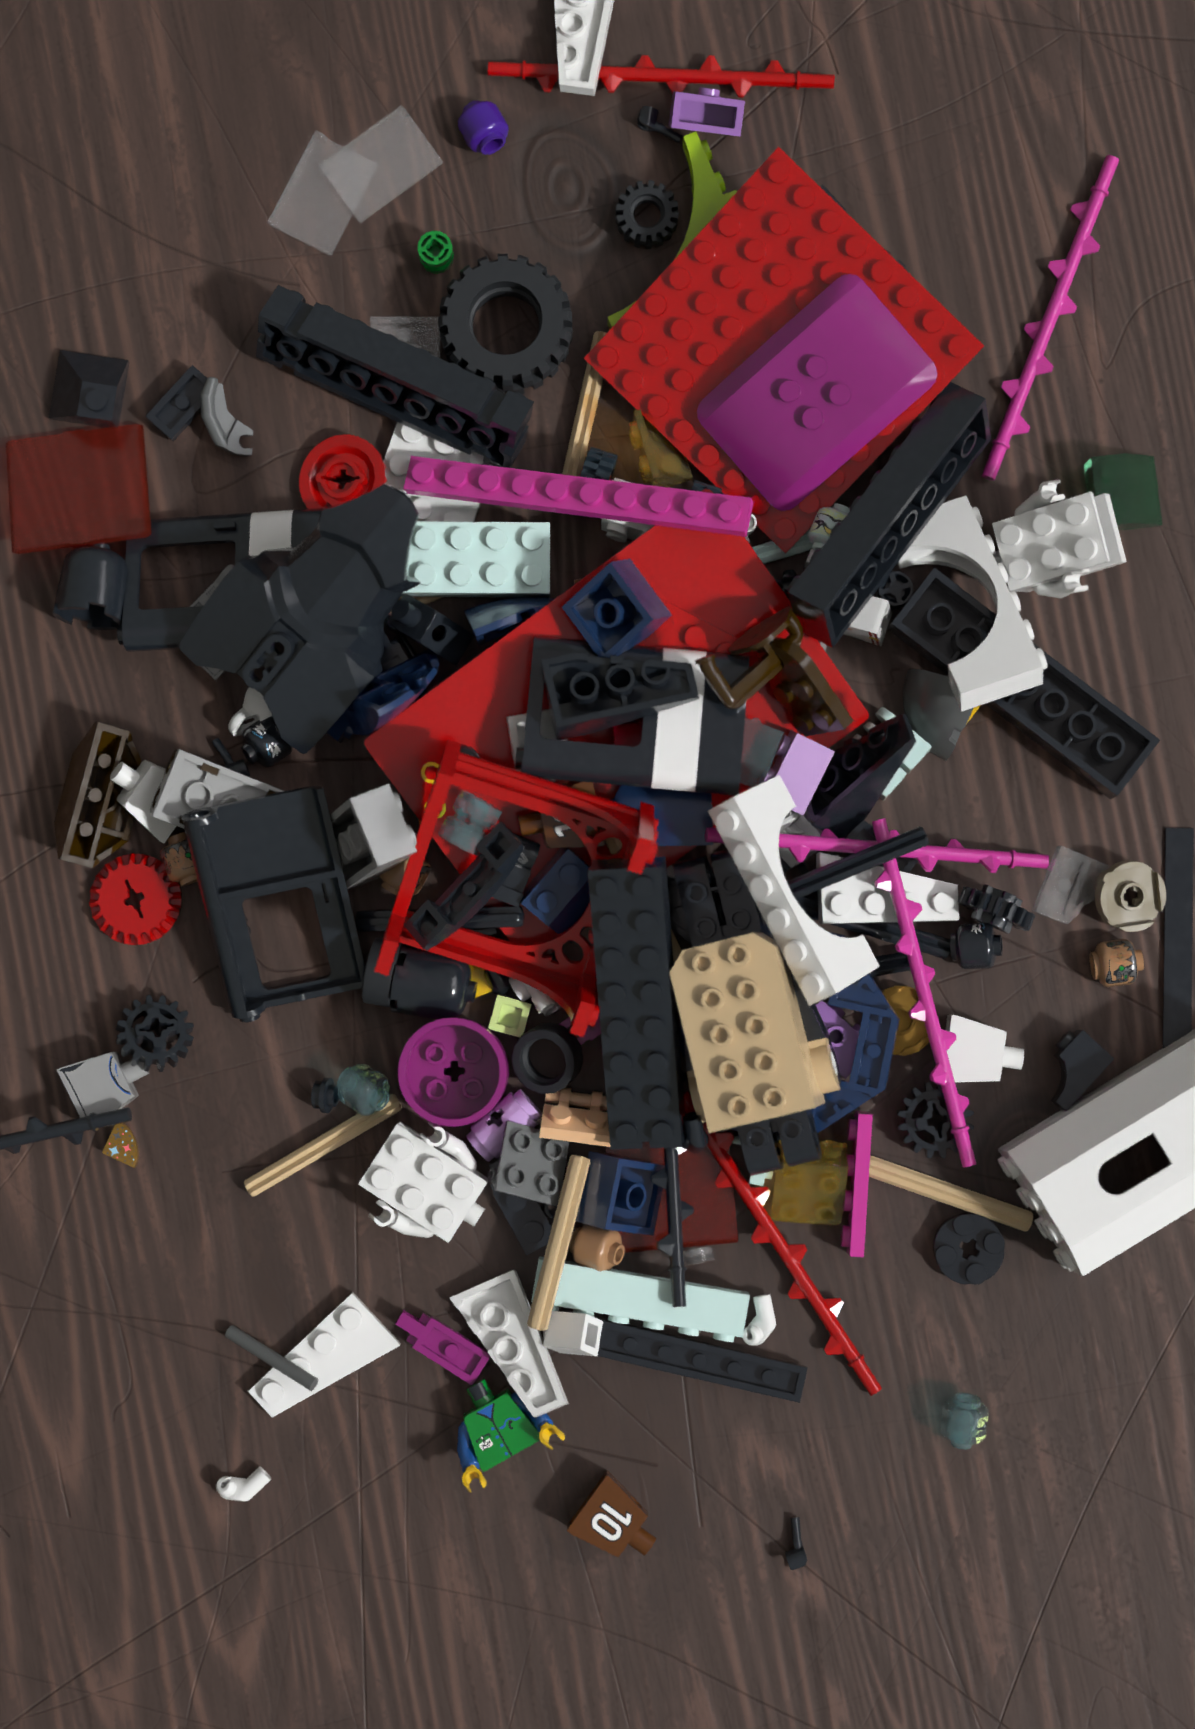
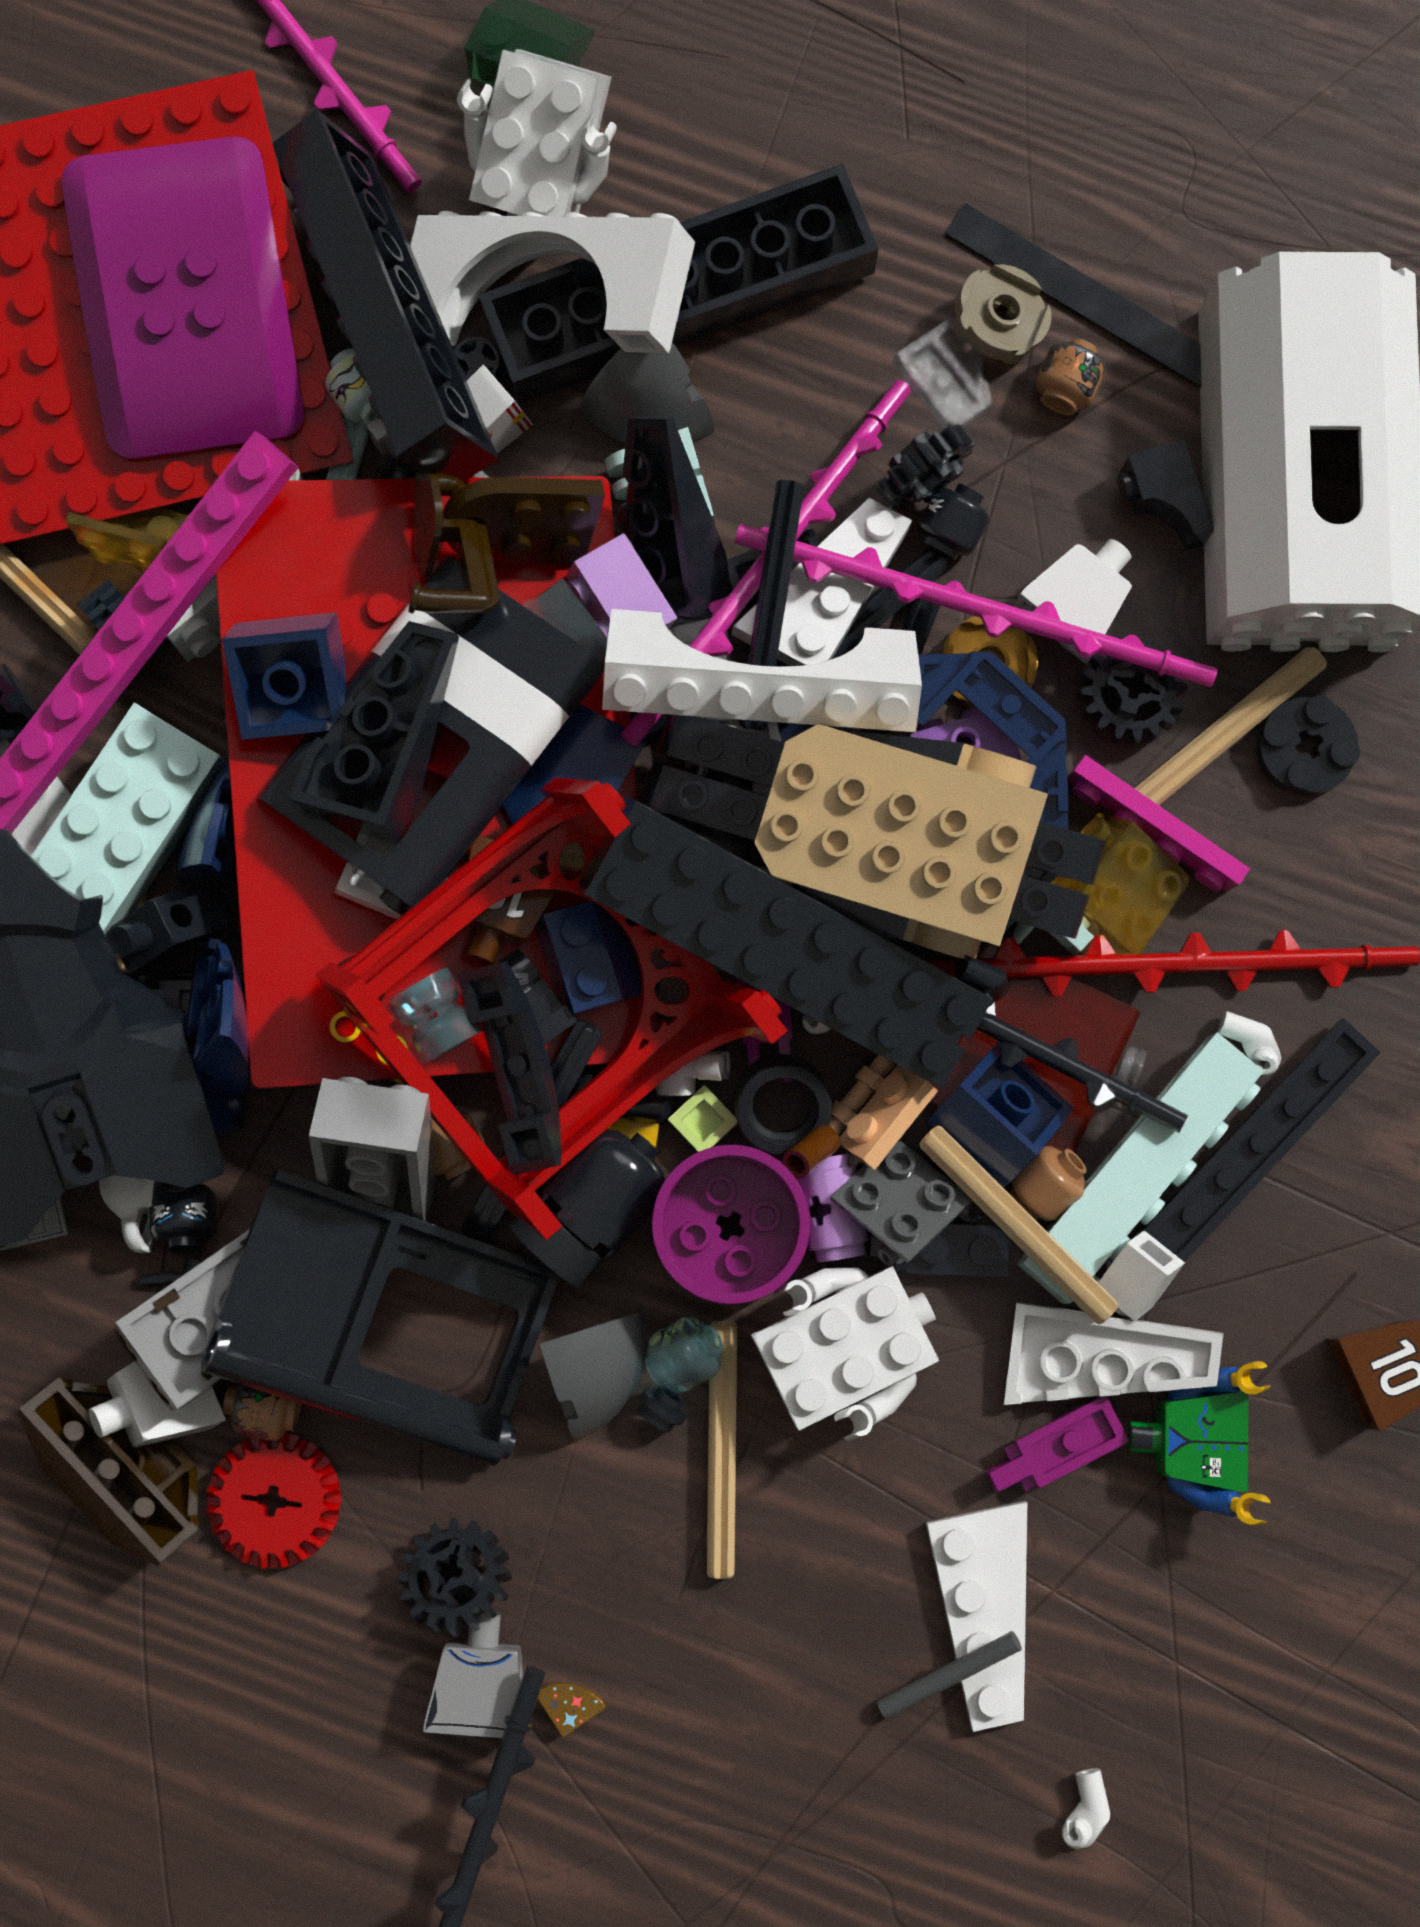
camera: 60 degrees left, 5 degrees down
none -> dark grey brick [540,1312,647,1441]
none -> reddish brown piece [783,1125,840,1179]

